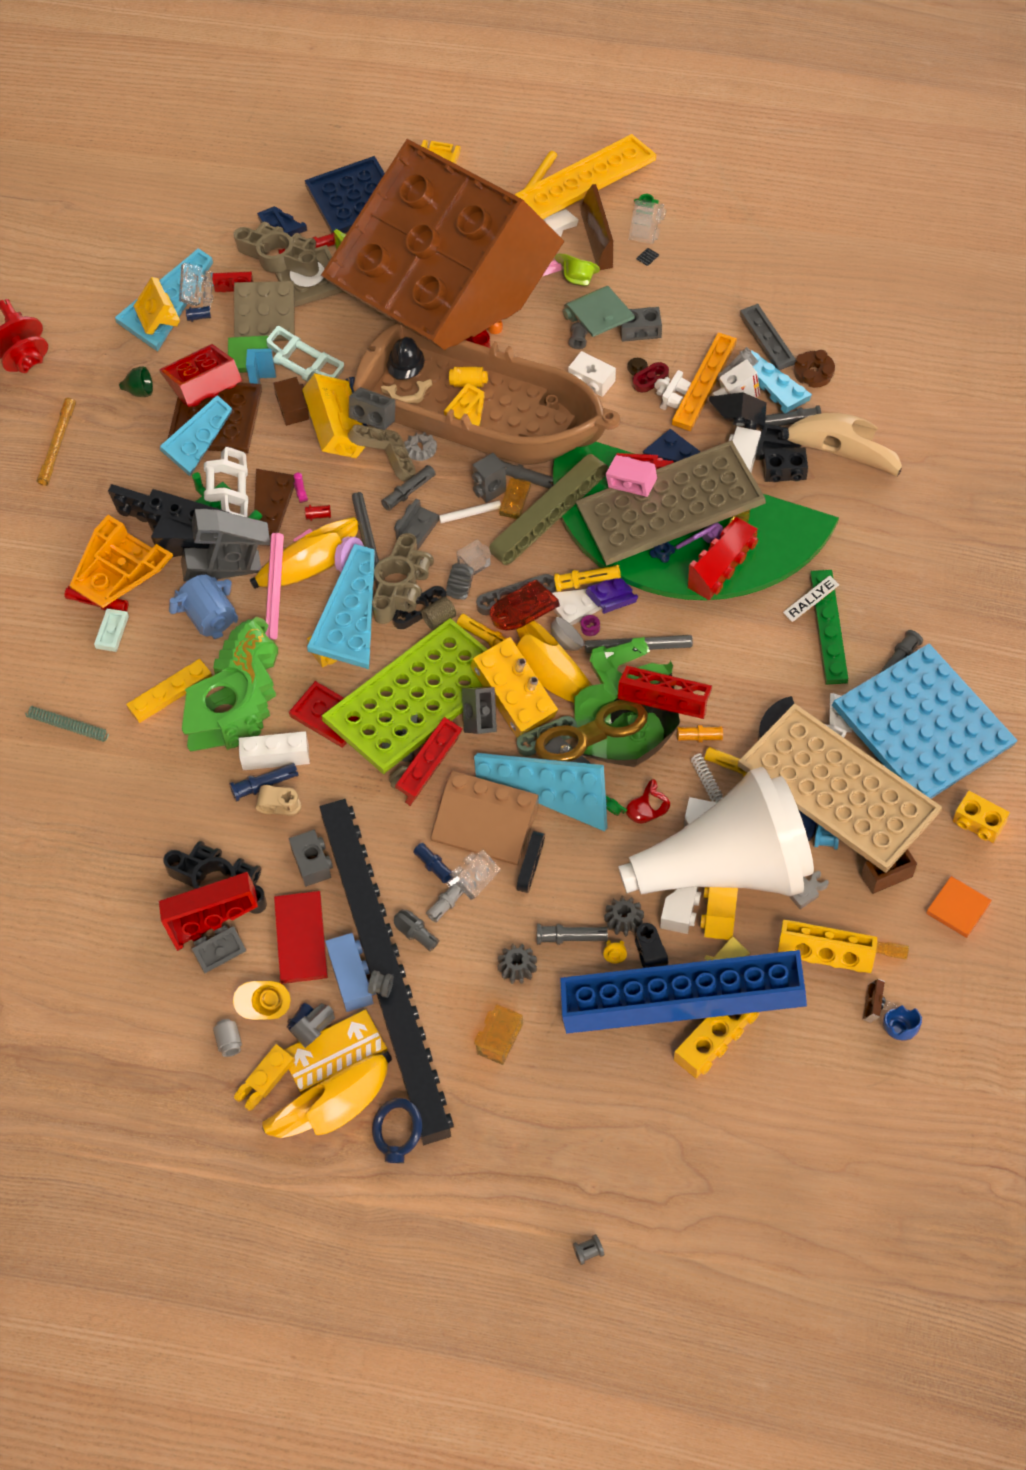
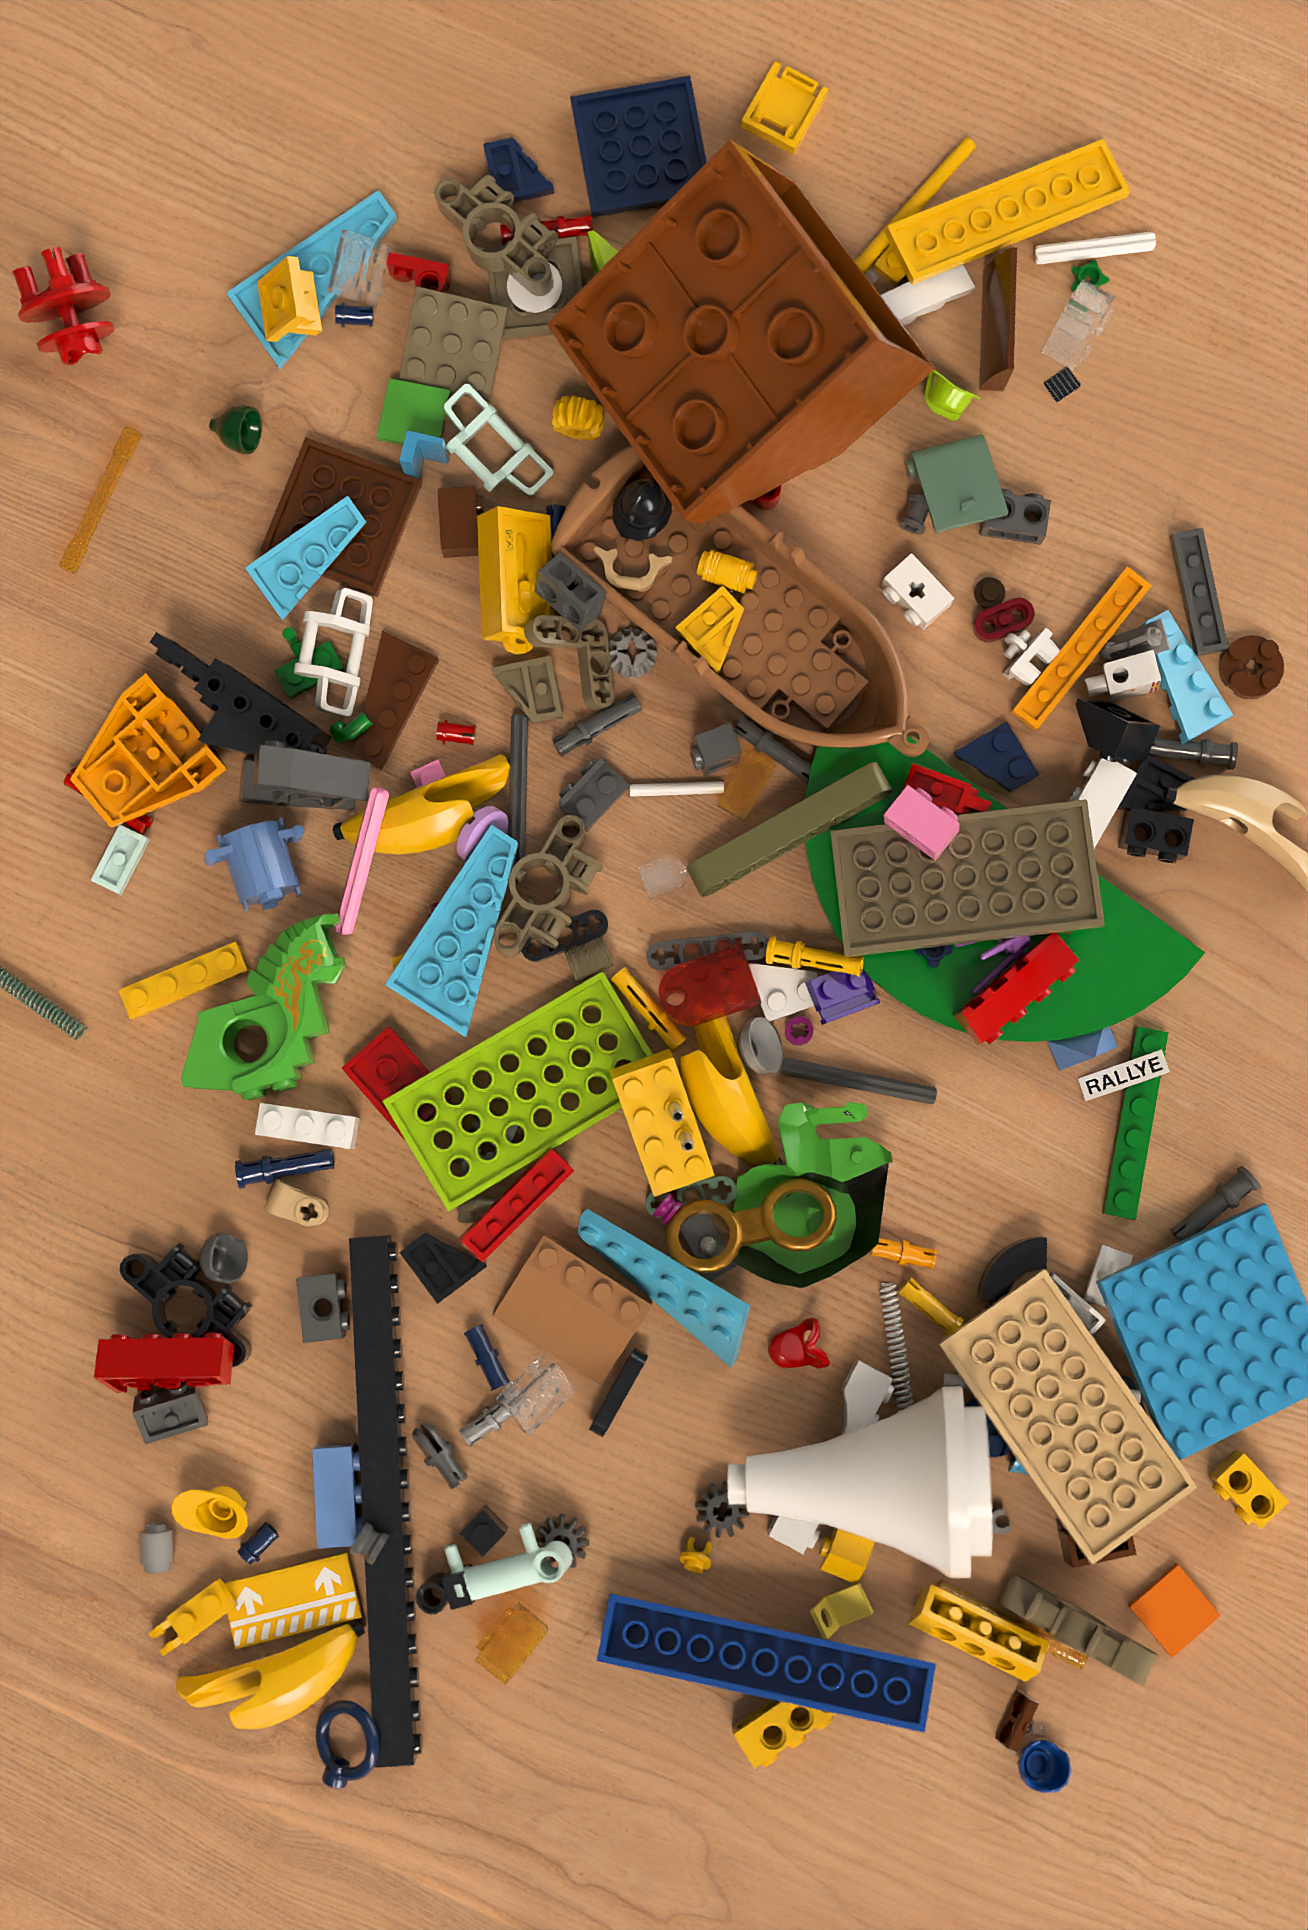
camera: 10 degrees right, 25 degrees up
red slope [159,344,242,407] -> none
red tile [274,891,328,984] -> none
dark grey piece [289,1003,335,1048] -> none
dark pink bar [294,472,308,503] -> none
dark grey gear [446,563,474,600] -> none
dark grey brick [462,686,497,734] -> none
dark grey pin [537,924,608,945] -> none
green plate [606,796,627,816] -> none
red fence [618,665,713,719] -> none
black piece [635,923,669,968] -> none
none -> dark grey hair [199,1233,248,1283]
none -> black wing [399,1233,487,1304]
none -> light aqua piece [416,1523,572,1614]
none -> black brick [460,1504,508,1557]
none -> dark tan wing [491,655,563,724]
none -> yellow gear [551,395,605,441]
none -> magenta bush [653,1193,682,1225]
none -> dark tan piece [998,1573,1158,1685]
none -> white axle [1034,232,1156,265]
none -> medium blue slope [1047,1026,1118,1071]

